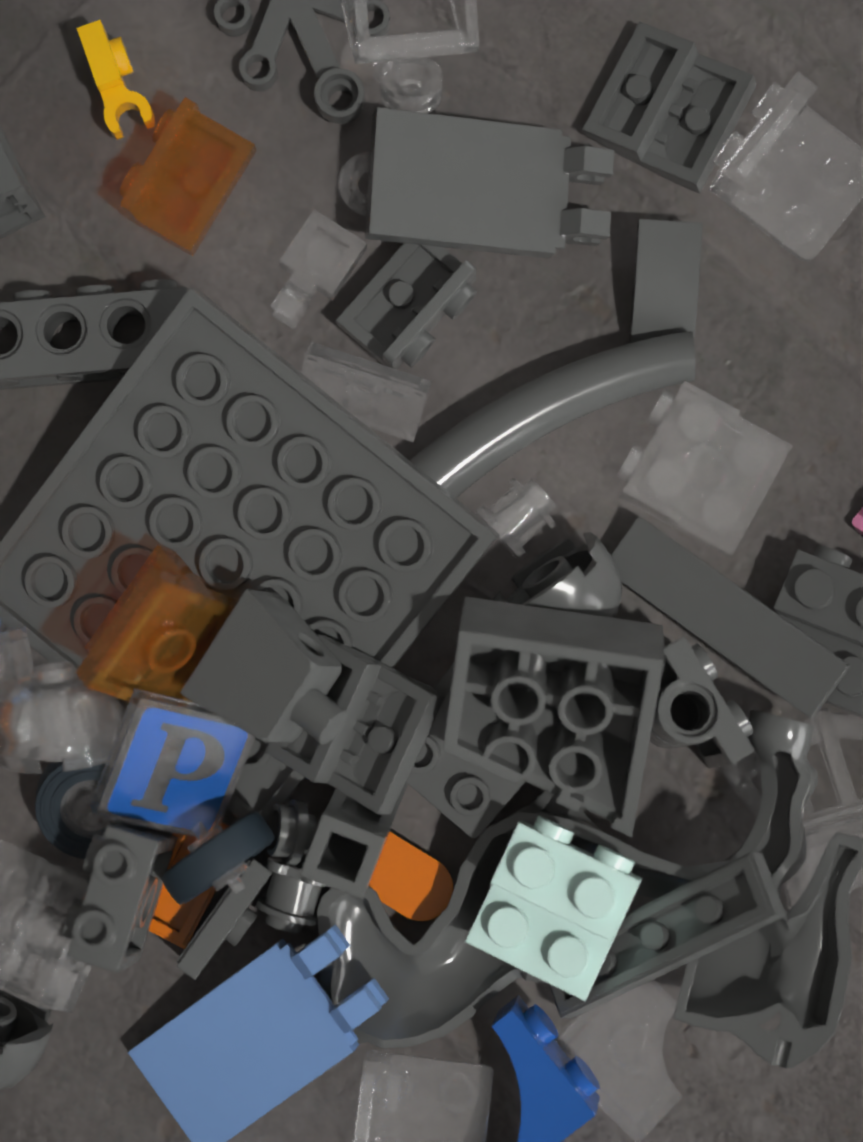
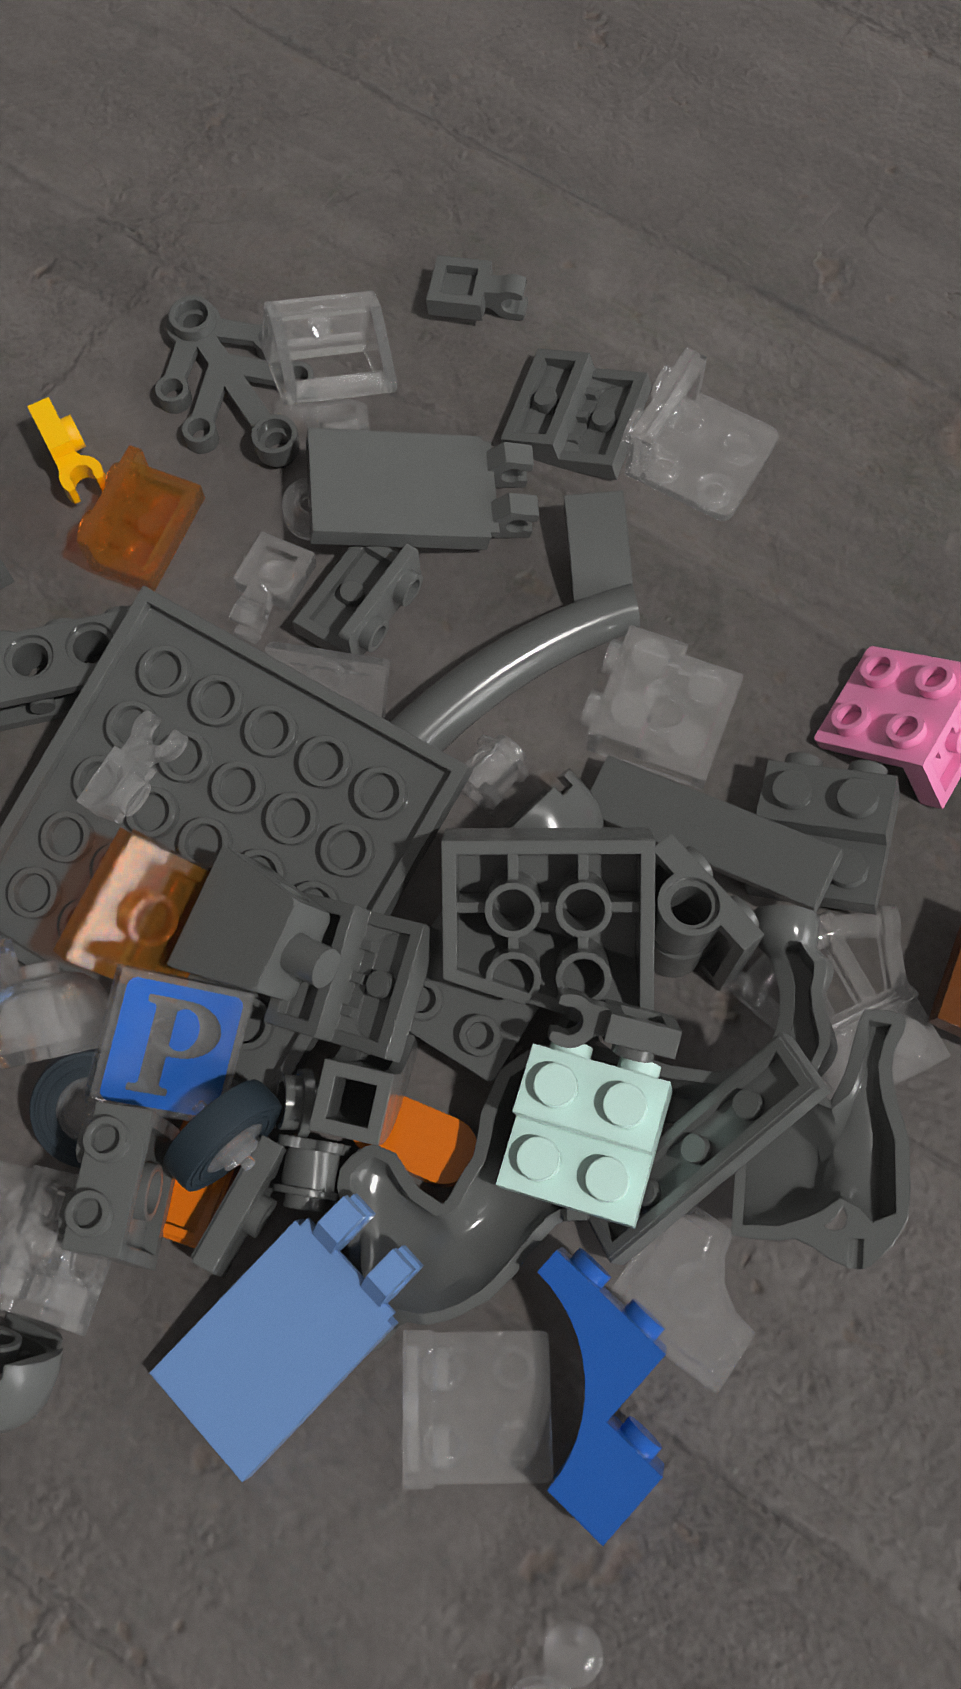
camera: 10 degrees left, 15 degrees down
none -> clear plate [76,710,188,824]
none -> dark grey plate [548,988,682,1063]

